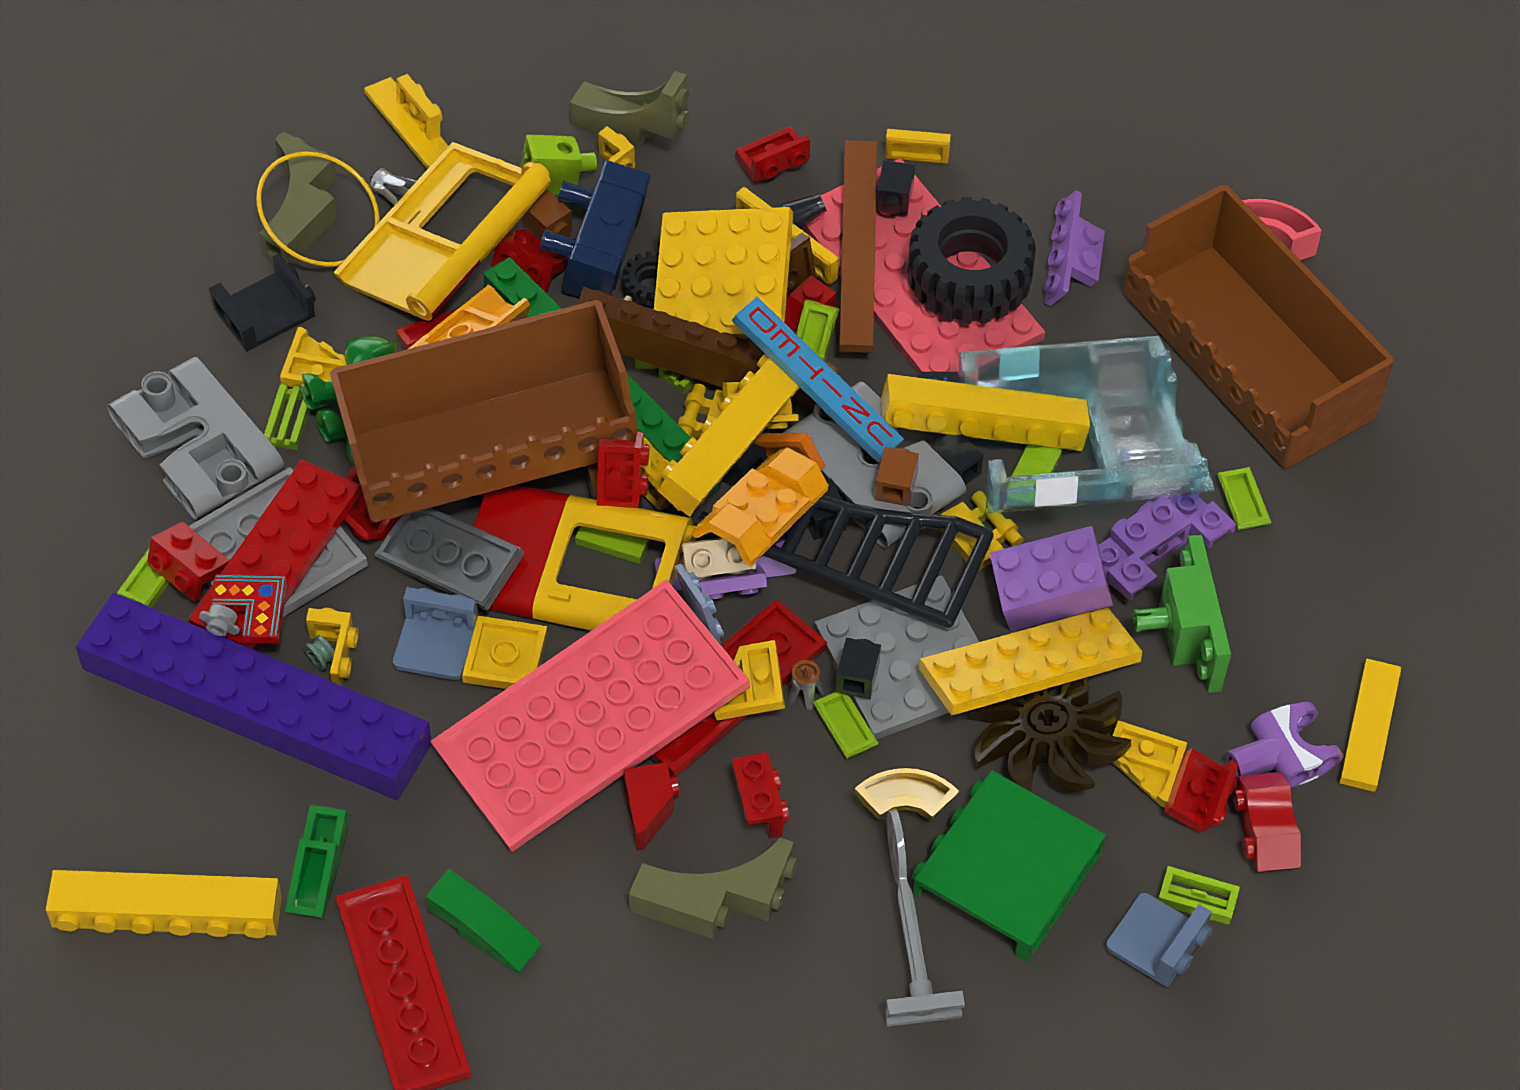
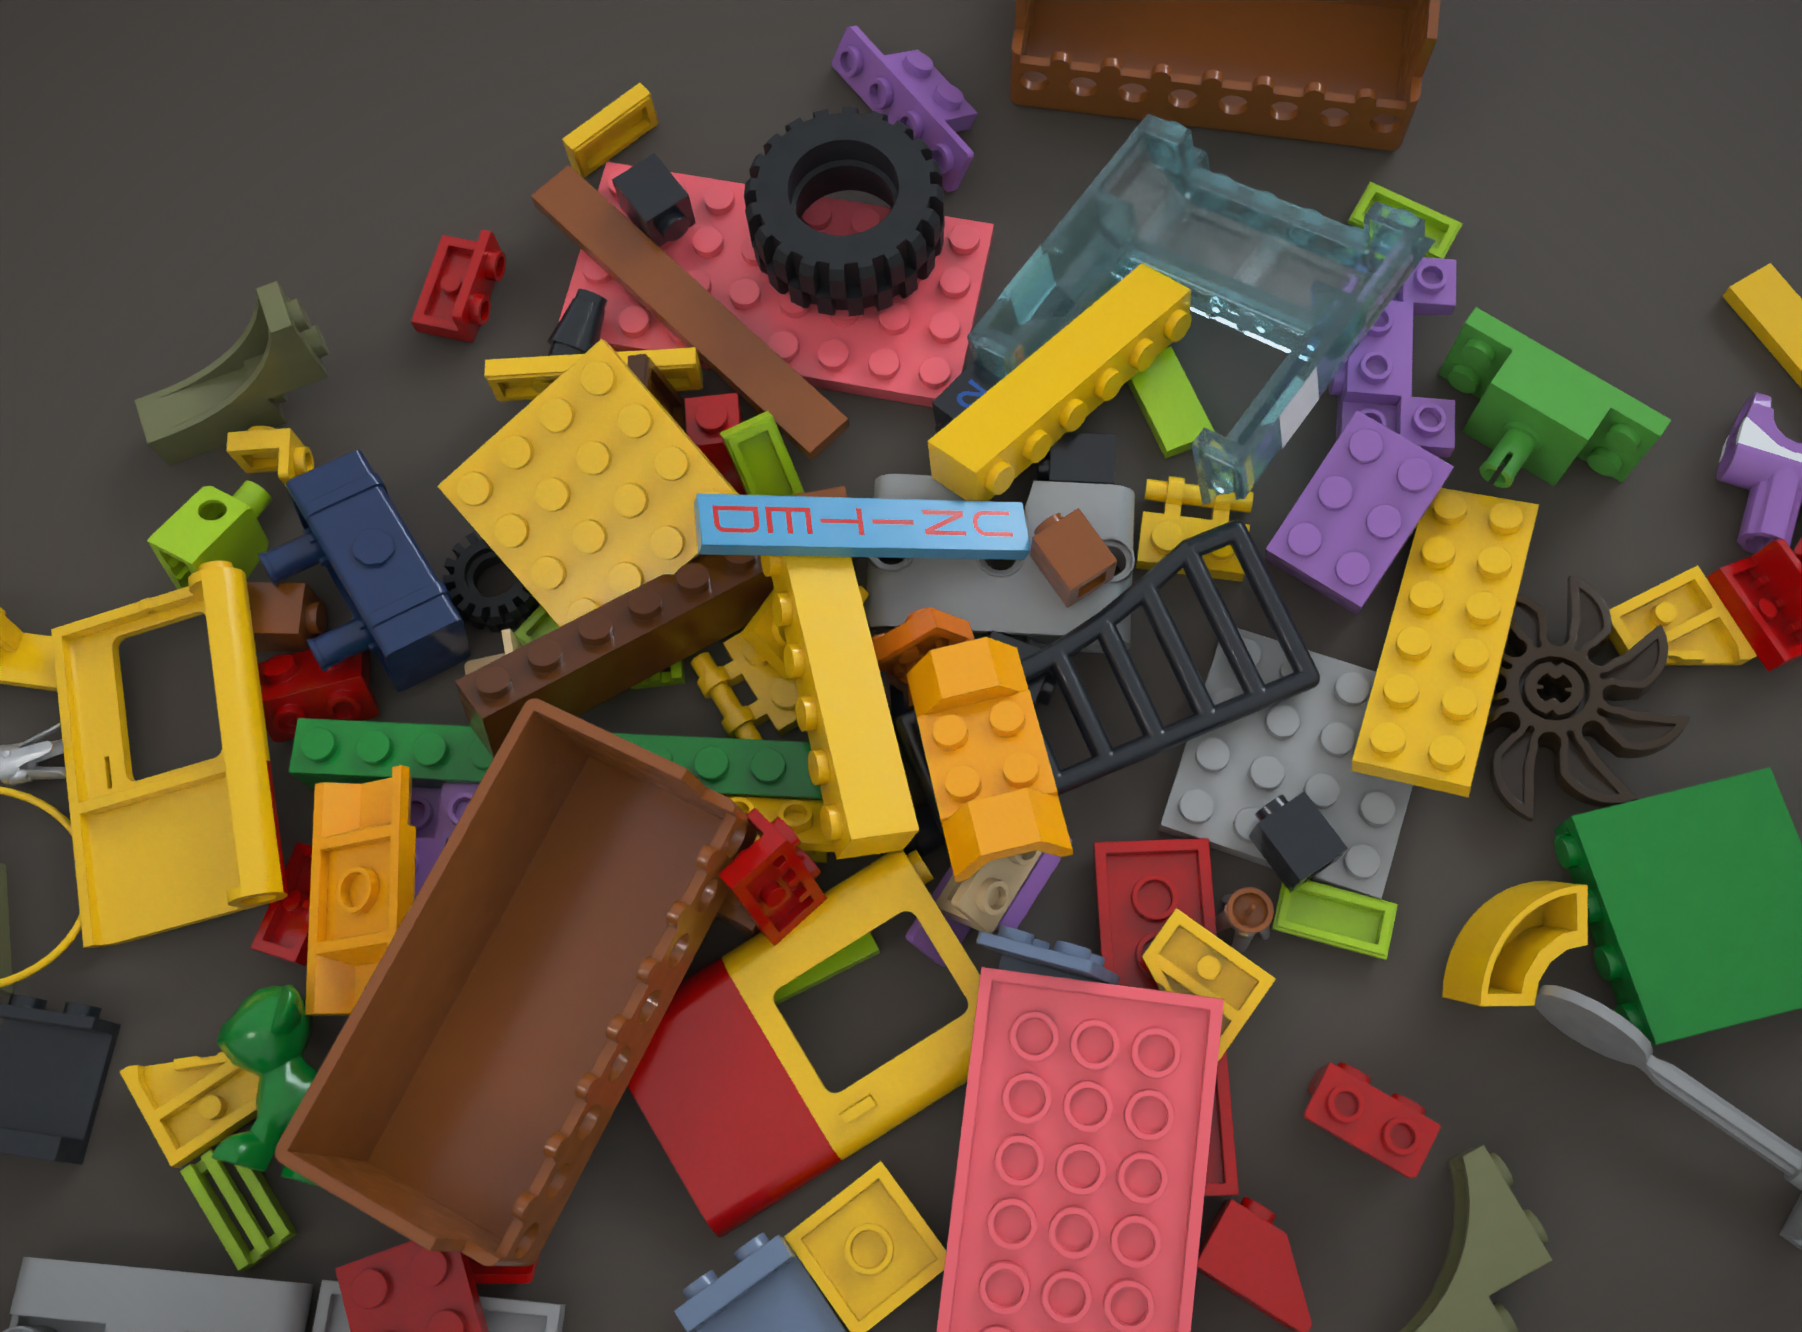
camera: 40 degrees left, 15 degrees up
dark grey tile [374,508,525,611] -> none

